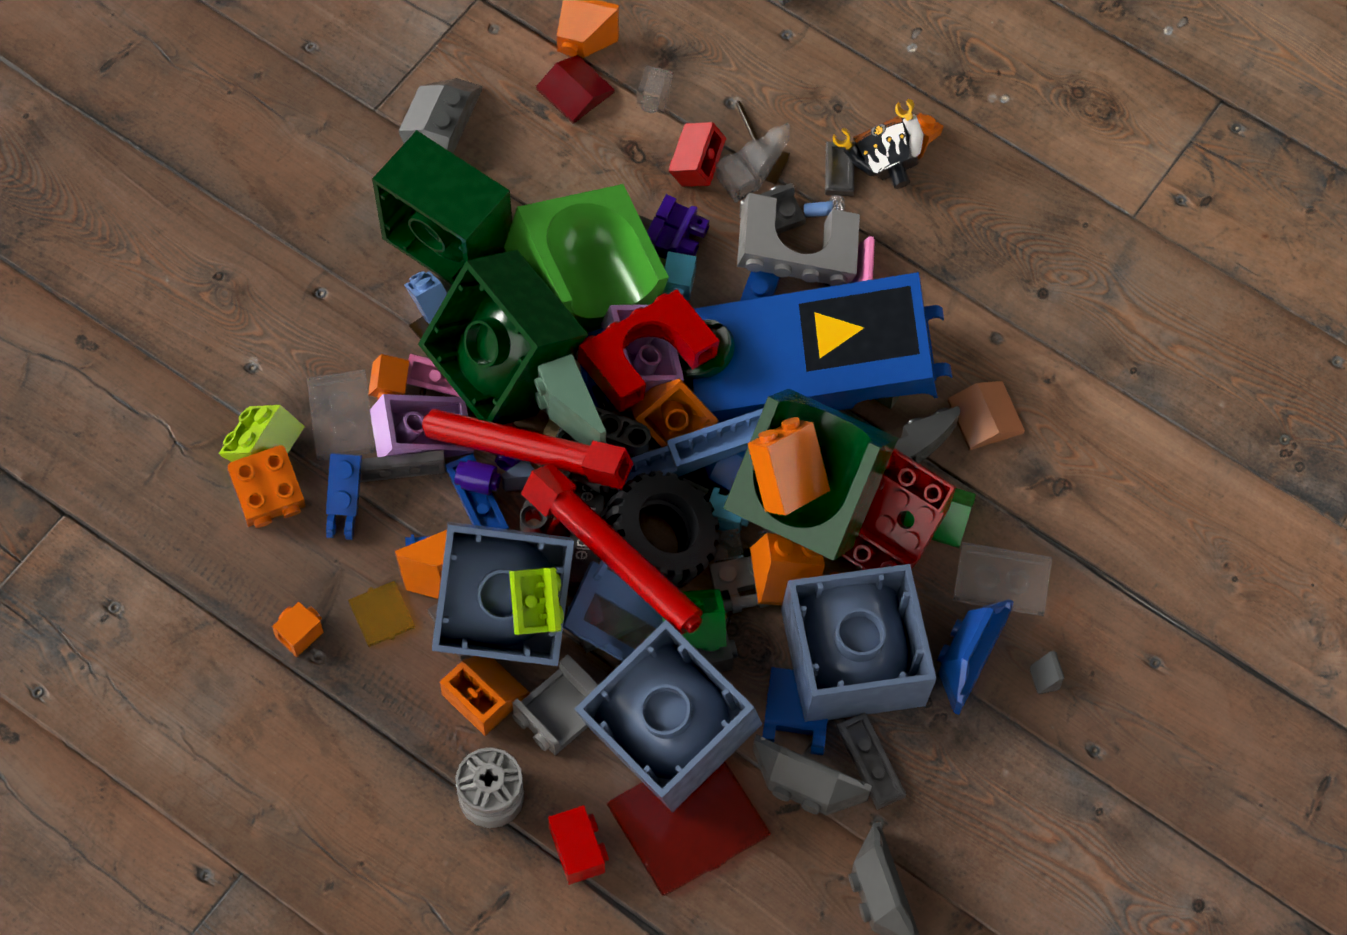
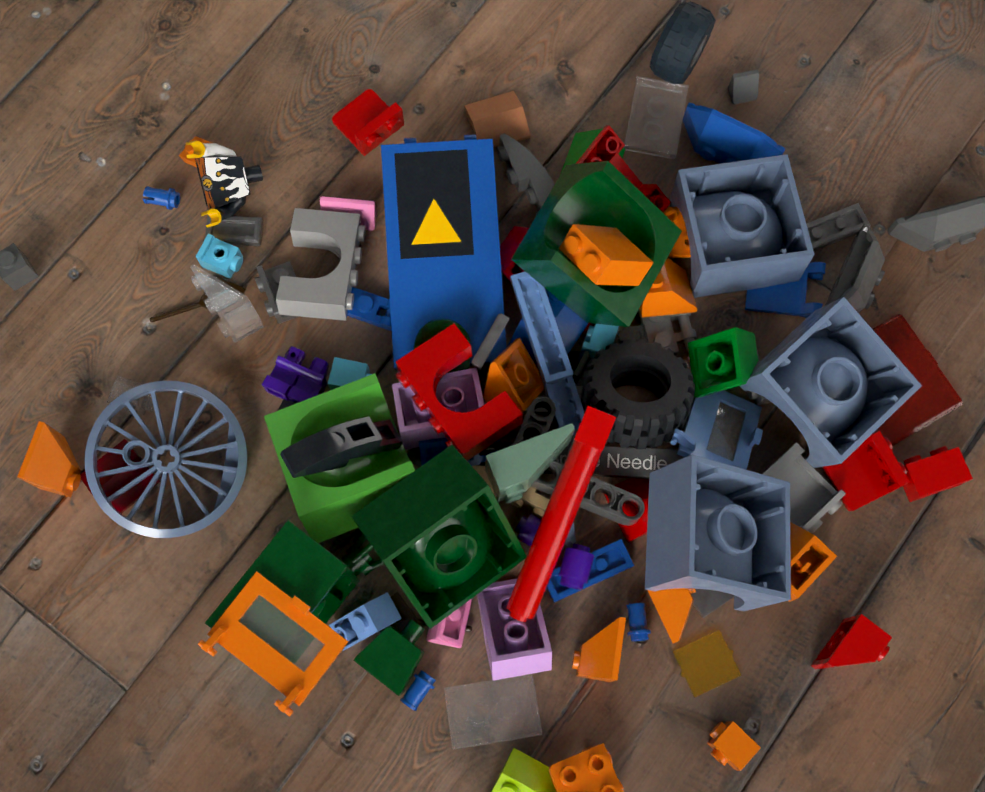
camera: 90 degrees left, 10 degrees up
blue hinge [326,453,362,540] -> none
flat silver tile [360,450,446,482] -> none
orange brick [368,354,410,400] -> none
dark grey wedge [399,78,483,153] -> none
light grey wheel [455,747,525,828] -> none
lime bracket [509,568,564,635] -> none
red brick [521,463,703,634] -> none
red brick [668,122,726,187] -> none
medium blue arm [804,195,846,217] -> none
none -> sand blue piece [85,381,247,538]
none -> blue pin [143,186,180,210]
none -> medium azure brick [196,233,243,279]
none -> orange piece [198,571,349,717]
none -> black slope [280,416,403,478]
none -> red bracket [332,89,404,156]
none -> dark green torso [353,619,425,696]
none -> blue pin [400,670,436,711]
none -> flat silver tile [471,313,510,370]
none -> orange slope [572,617,626,682]
none -> black wheel [650,1,716,85]
none -> red slope [811,614,892,669]
none -> red bracket [823,431,910,511]

